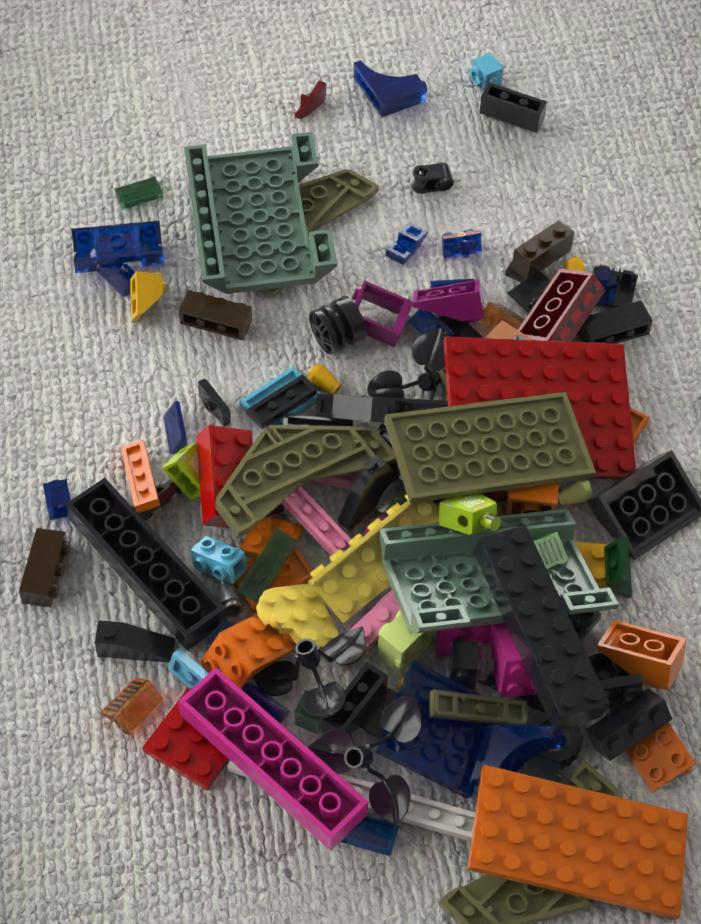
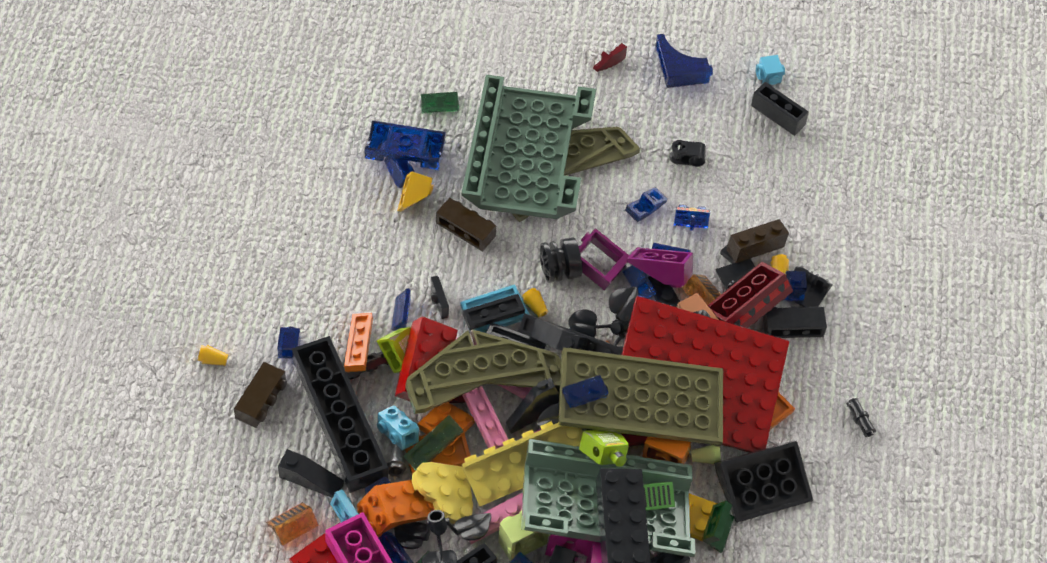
camera: 15 degrees right, 0 degrees up
none -> clear blue plate [562,375,609,409]

